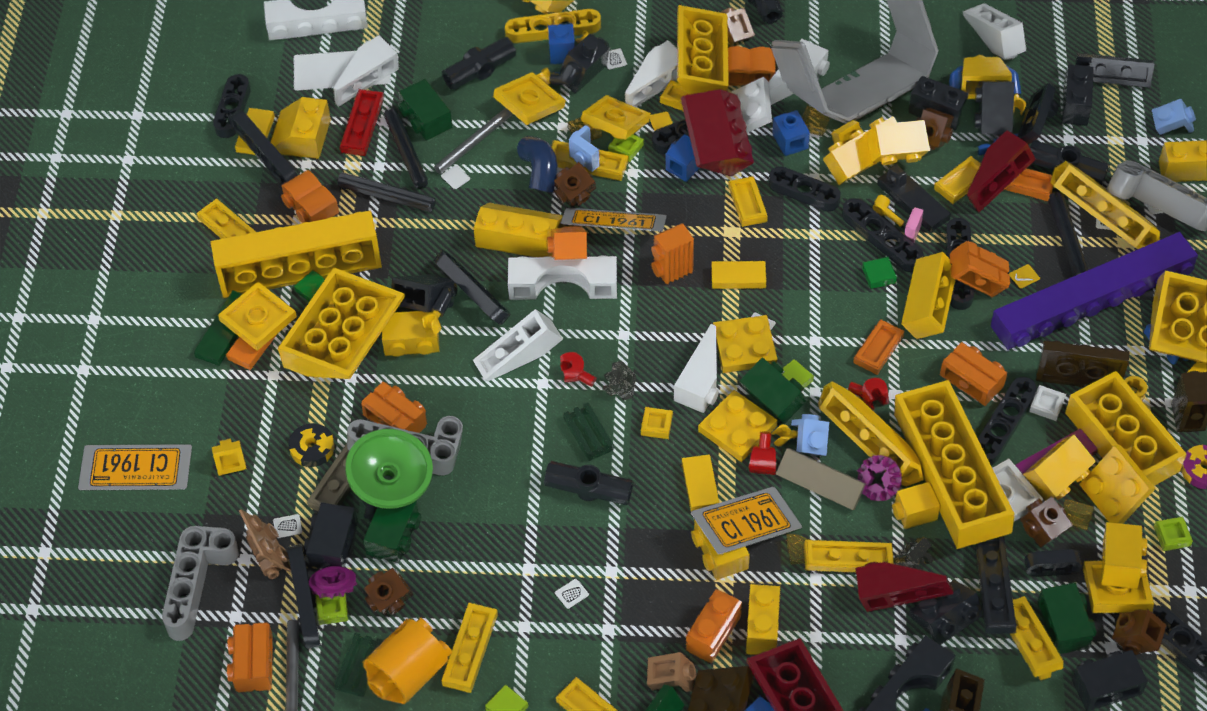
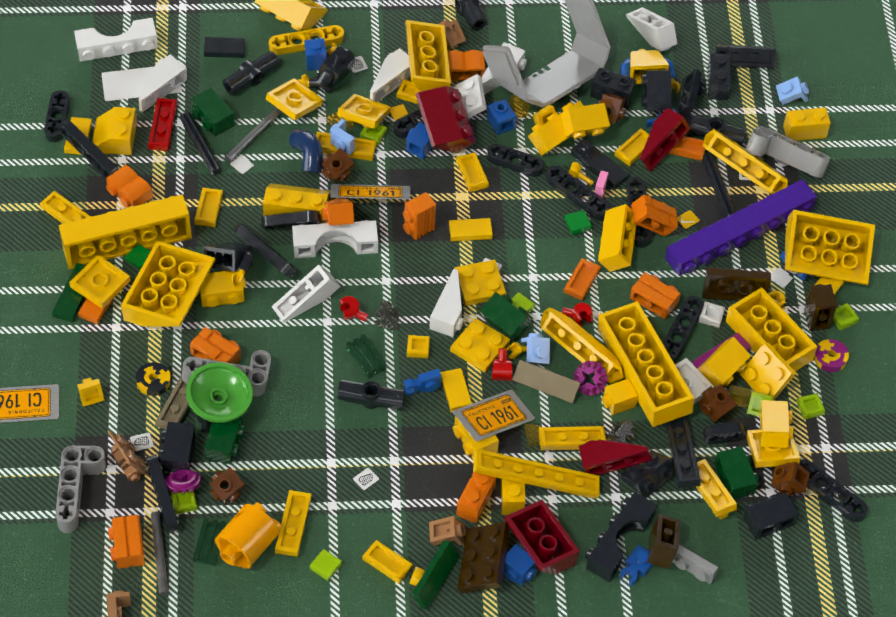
camera: 10 degrees left, 0 degrees up
black axle [337,172,436,212] -> none
none -> yellow tile [194,188,223,227]
none -> black tile [204,37,245,58]
none -> black beam [261,211,320,229]
none -> blue plate [403,369,442,396]
none -> yellow tile [473,449,600,499]
none -> lime tile [747,391,773,416]
none -> white sticker [771,268,793,288]

